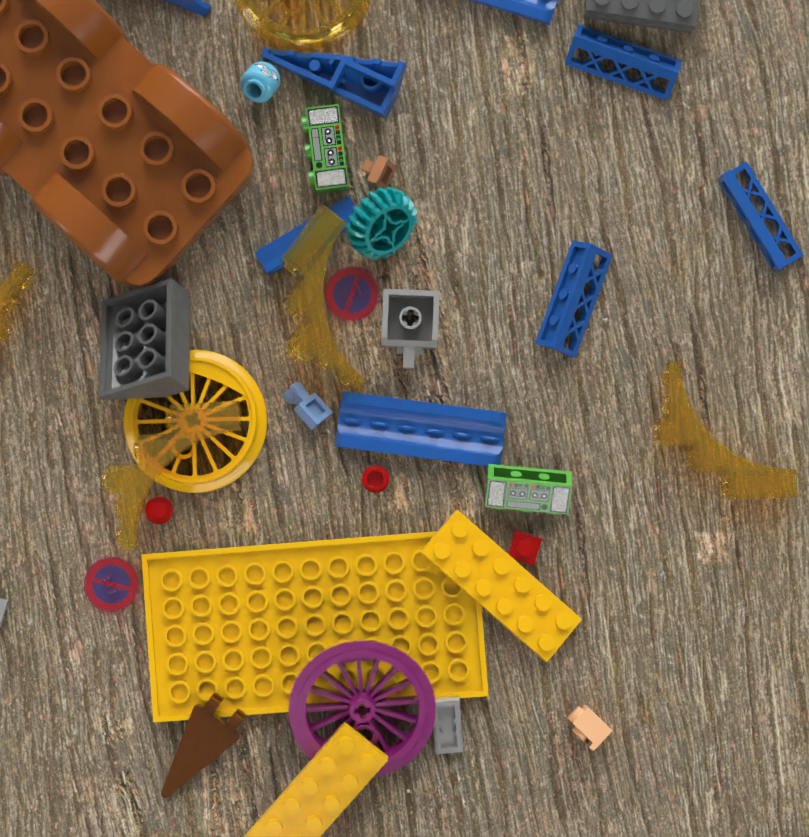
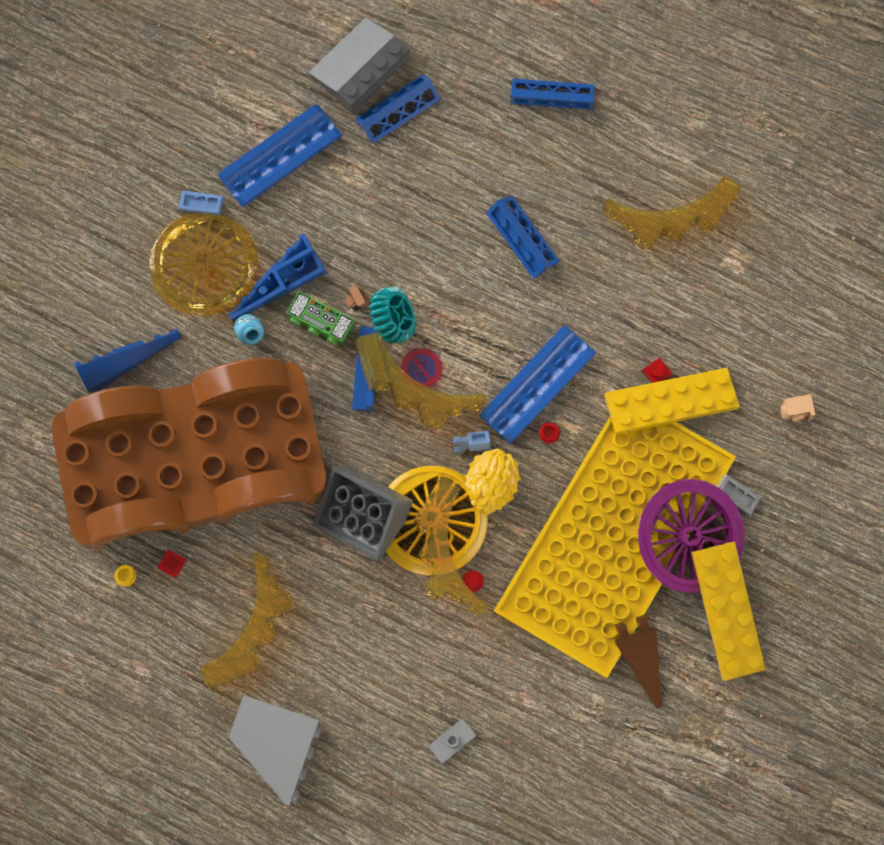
camera: 50 degrees left, 10 degrees down
clear pink piece [84,557,139,612] -> none
light grey hinge [381,289,440,369] -> none
brick [485,464,572,515] -> none
none -> yellow hair [465,449,521,515]

